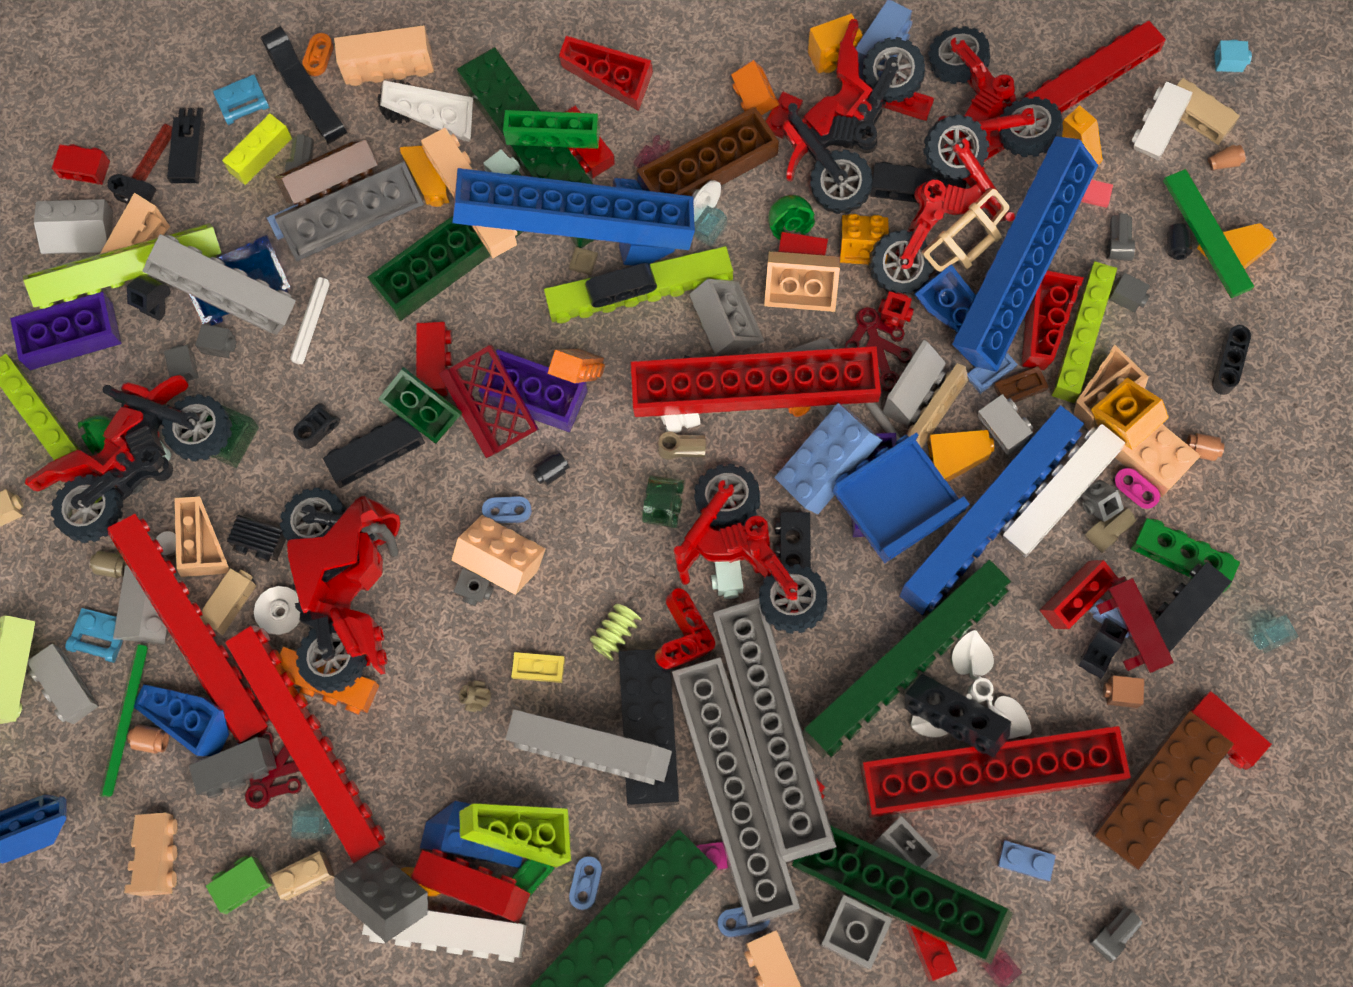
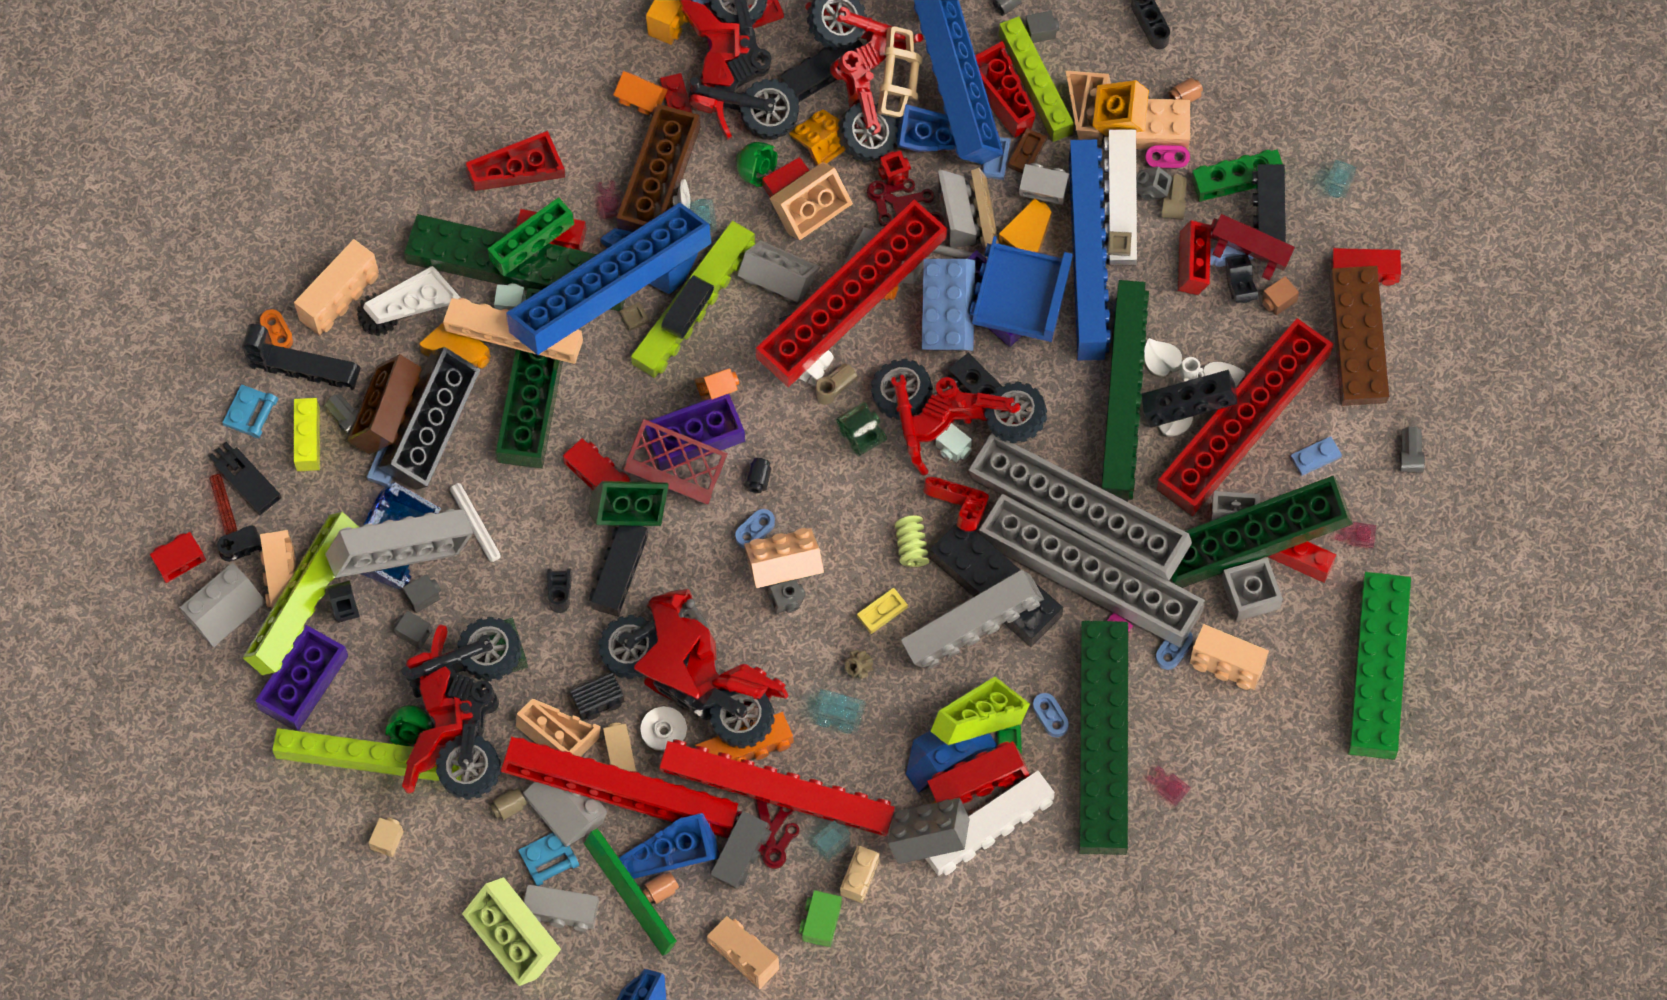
camera: 45 degrees left, 5 degrees down
none -> clear light blue brick [813,689,866,734]
none -> dark tan tile [1108,231,1132,256]

